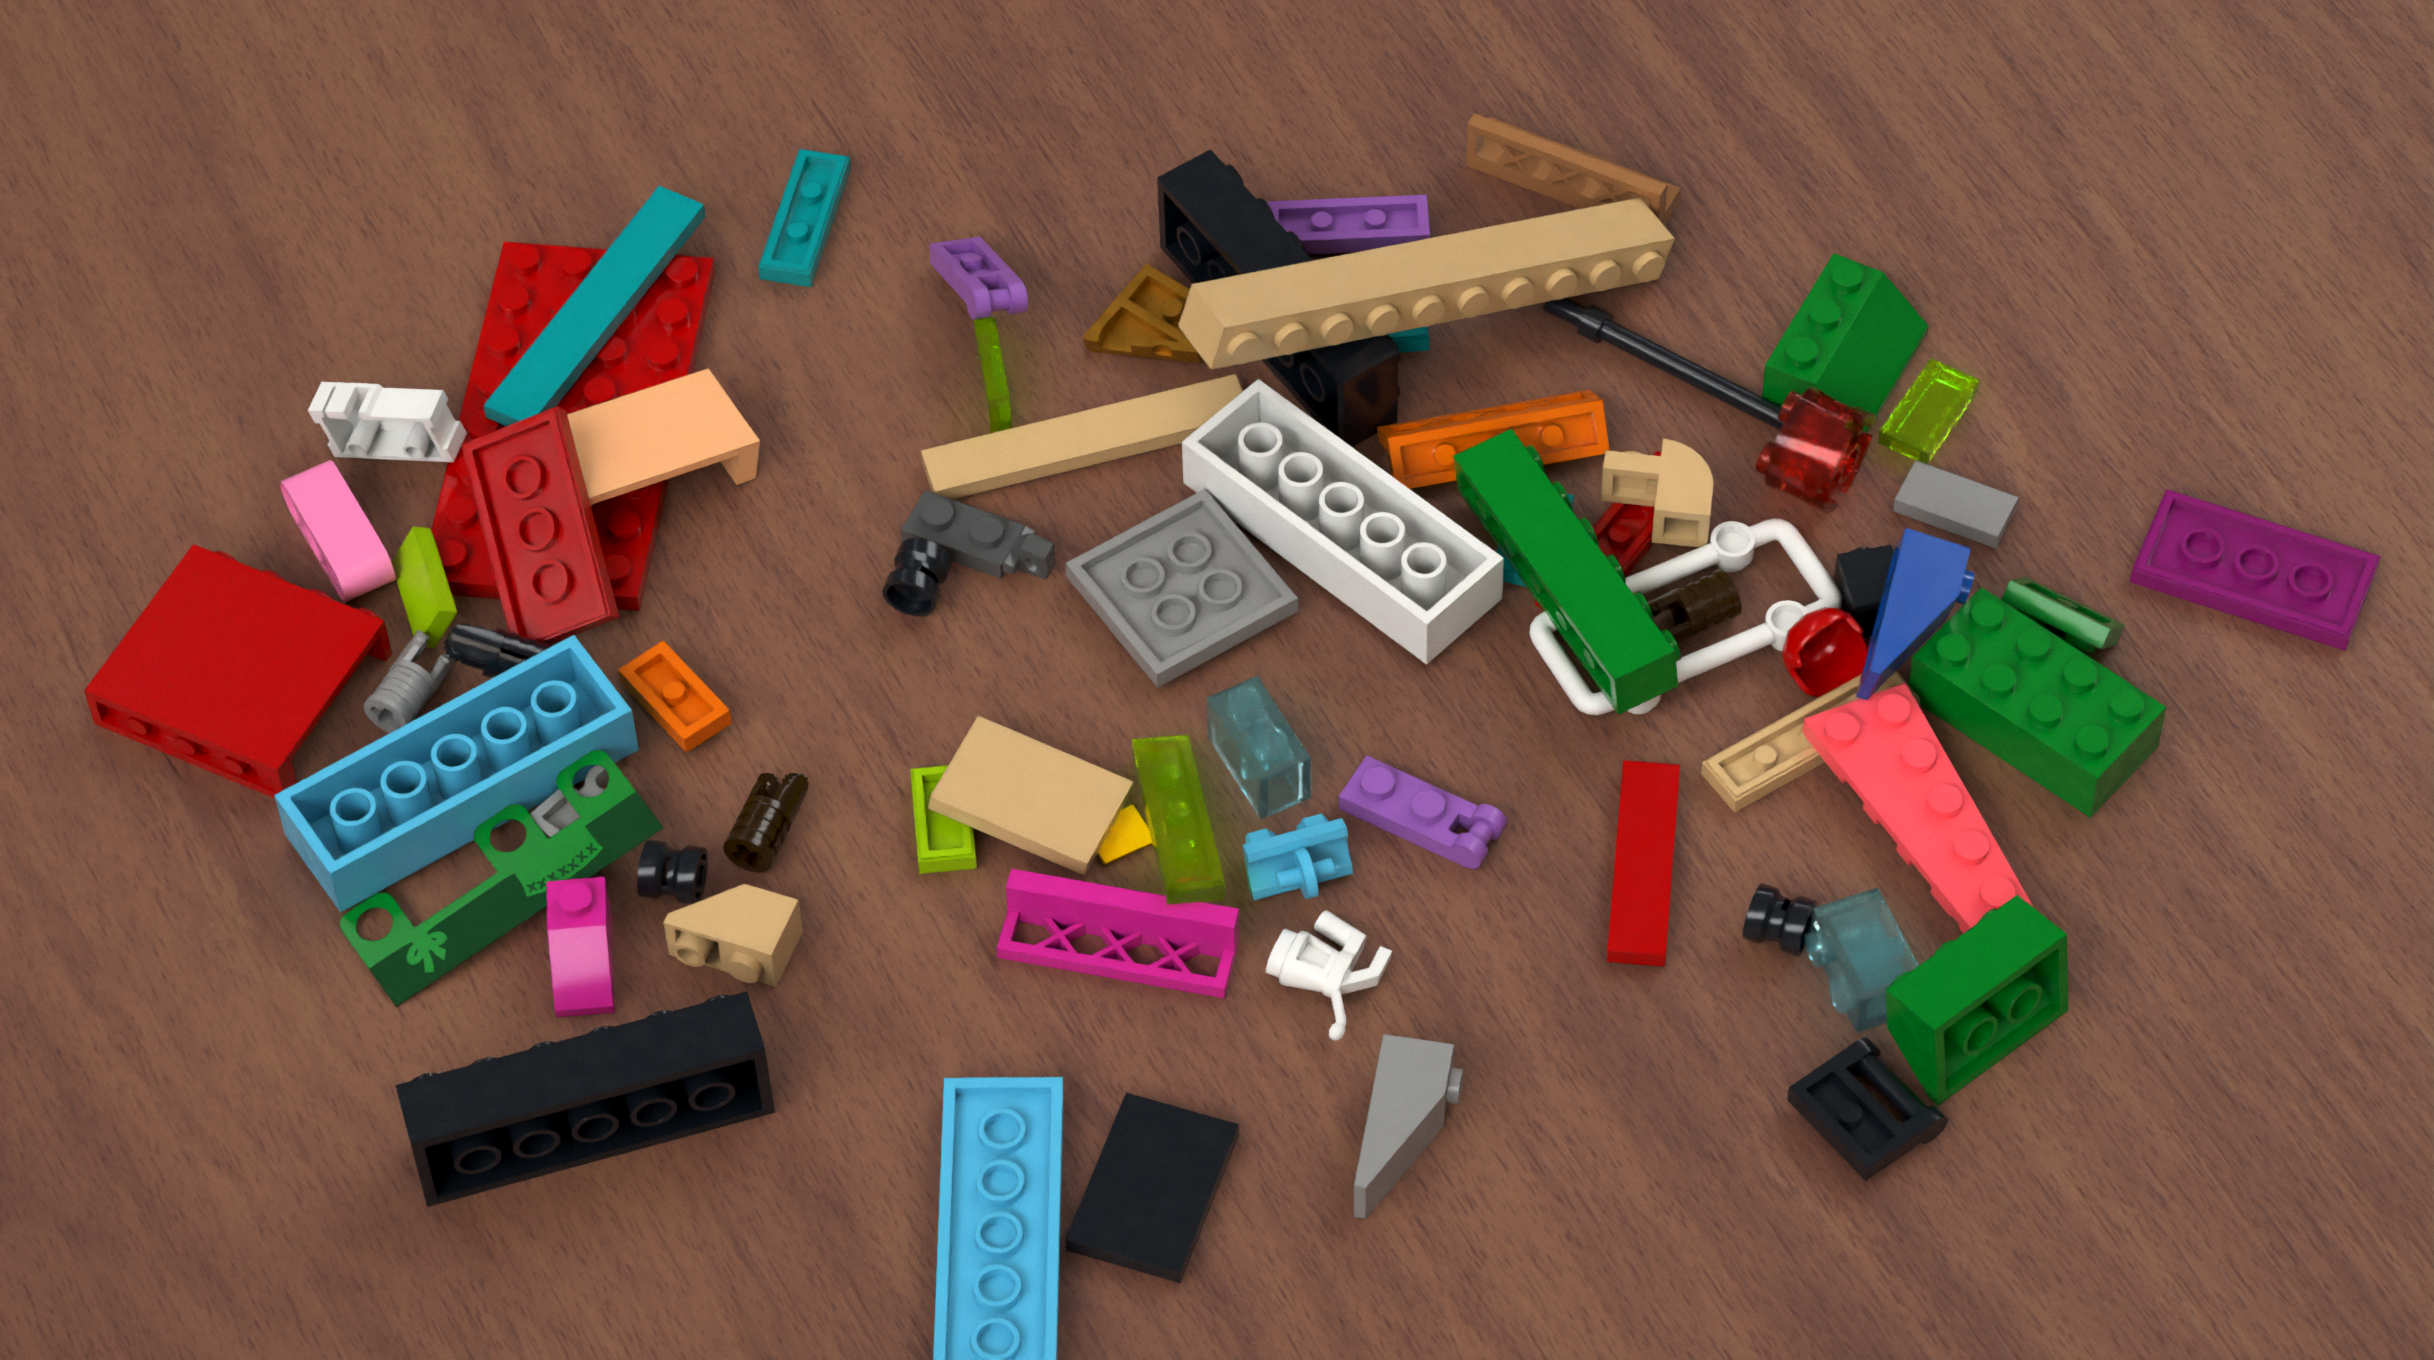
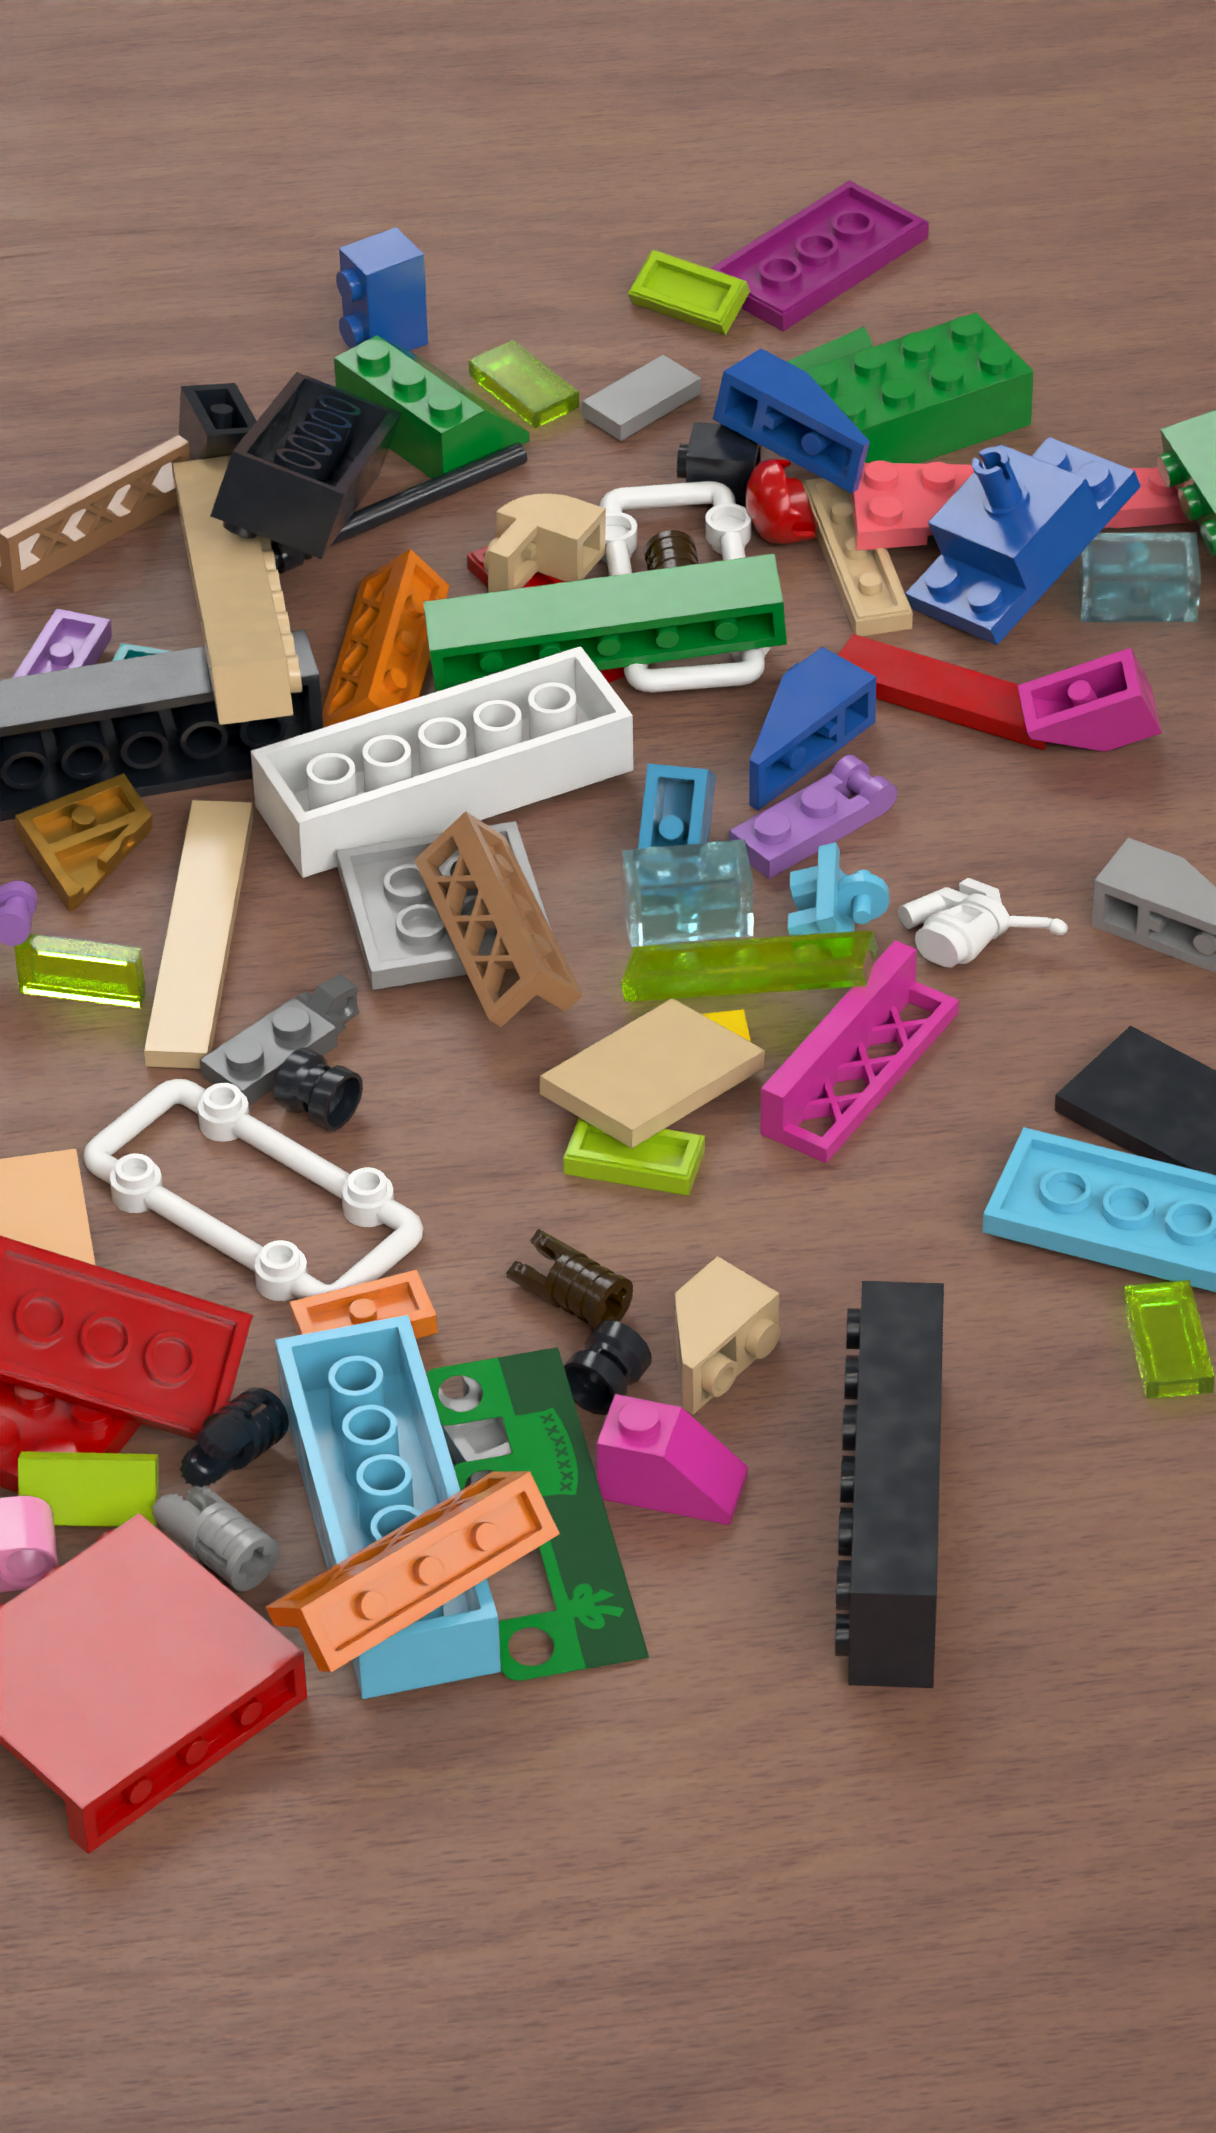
camera: 70 degrees left, 10 degrees down
black wheel [1742,883,1818,957] -> none
clear red brick [1755,386,1876,514] -> none
none -> white bar [83,1079,424,1301]
none -> black slope [179,383,257,461]
none -> black brick [210,372,401,560]
none -> orange fence [266,1471,560,1672]
none -> blue brick [336,227,428,351]
none -> medium nougat fence [414,811,583,1027]
none -> lime tile [628,249,750,335]
none -> dark azure slope [634,763,716,892]
none -> blue slope [749,647,876,811]
none -> blue brick [905,437,1141,645]
none -> dark pink slope [1018,648,1162,752]
none -> clear neon green tile [1123,1280,1214,1399]

